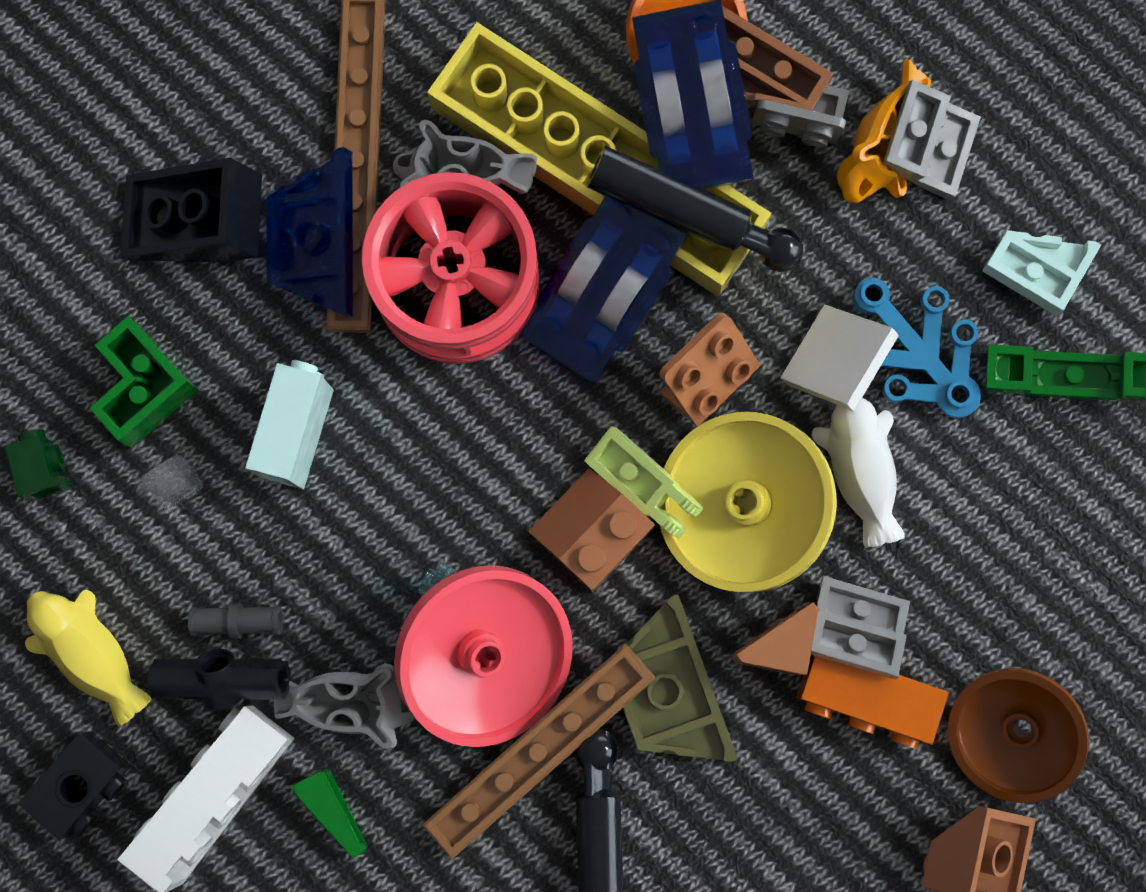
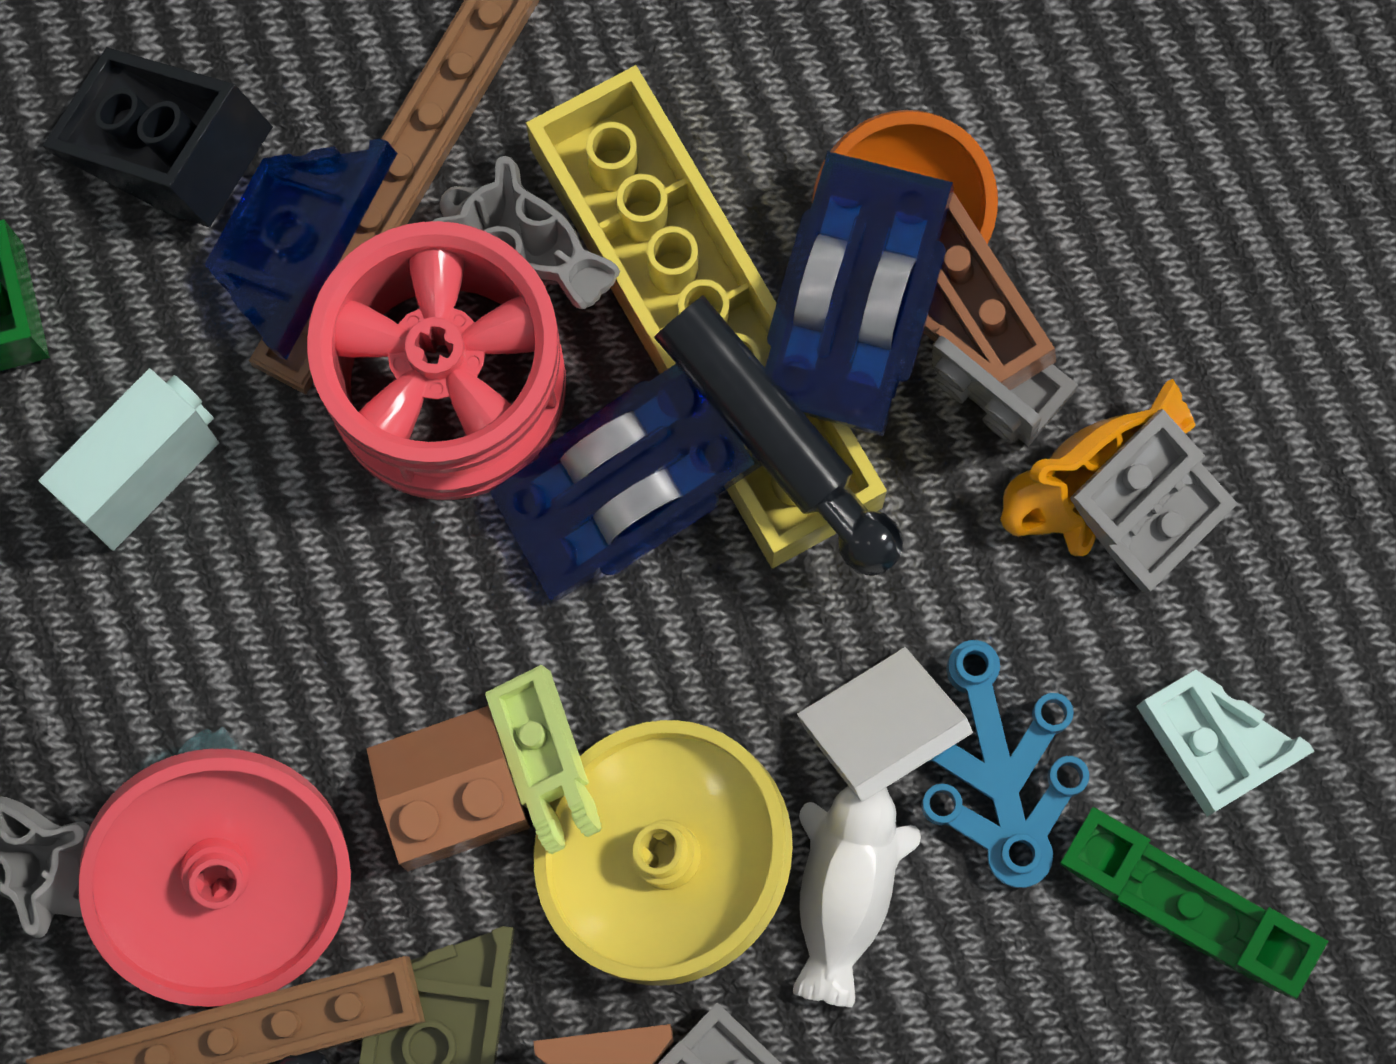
camera: 25 degrees right, 5 degrees down
nougat bracket [660,313,761,427] -> none

